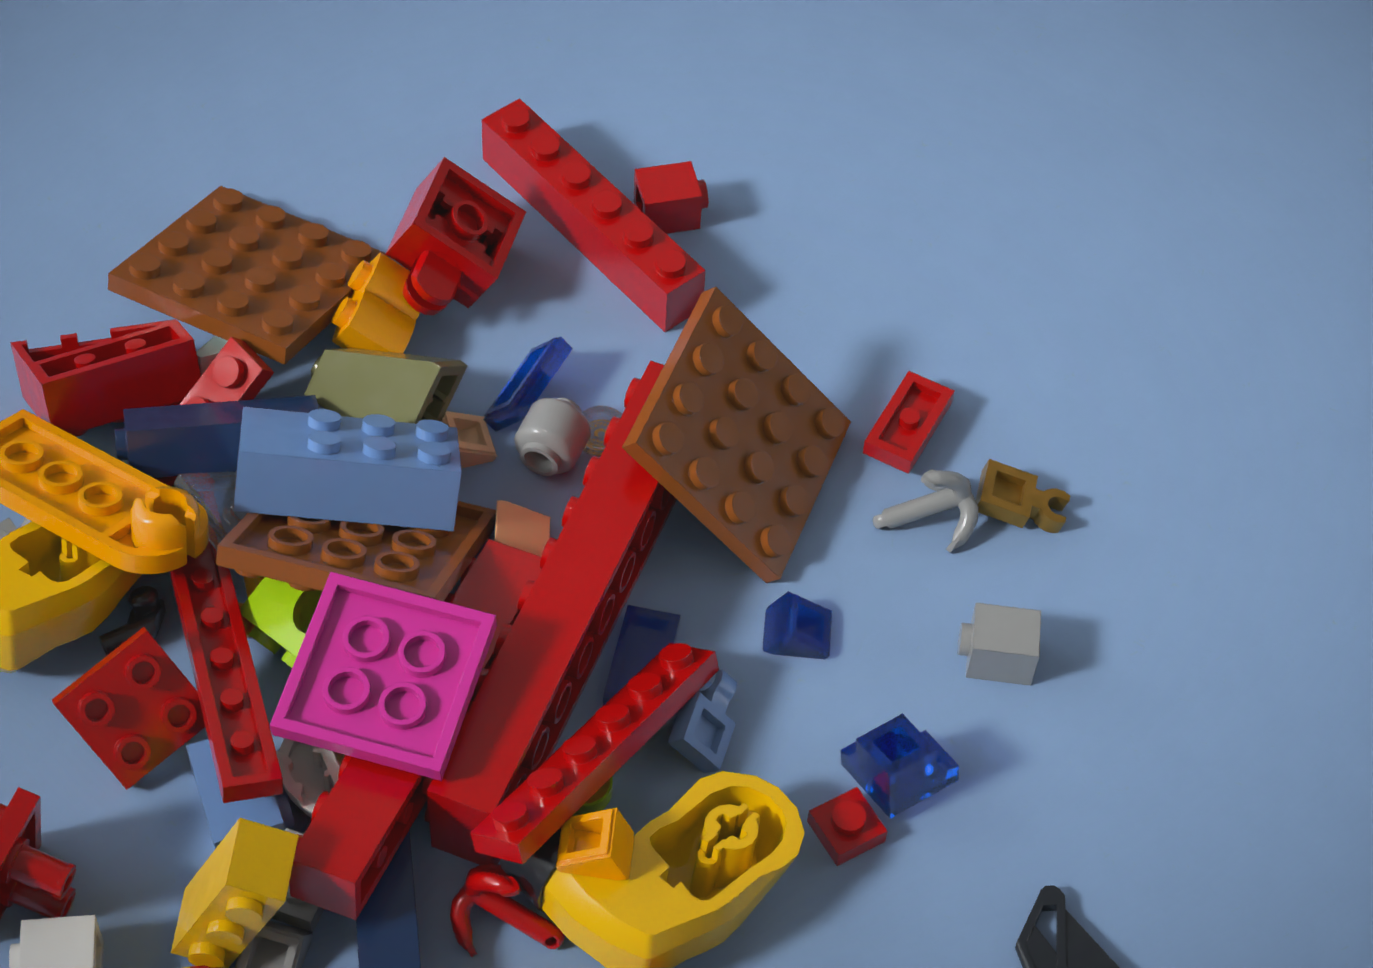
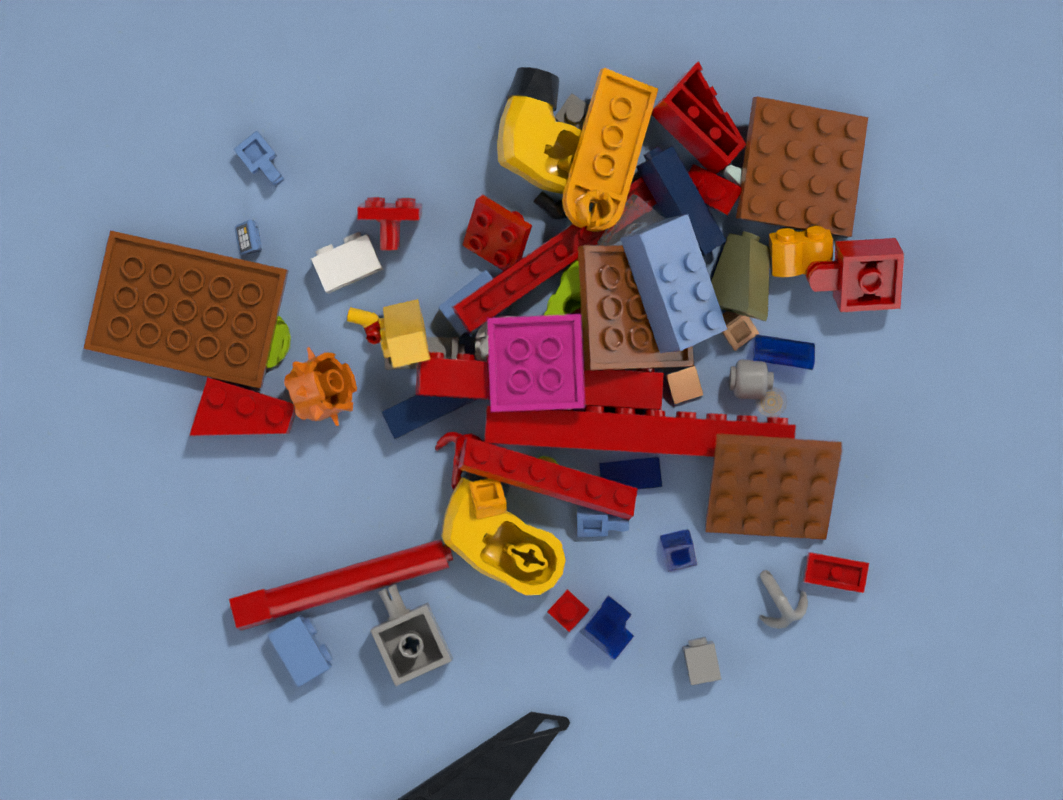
camera: 75 degrees right, 35 degrees up
red brick [481,98,706,332] -> none
red brick [633,161,709,234] -> none
pearl gold plate [976,459,1070,533] -> none

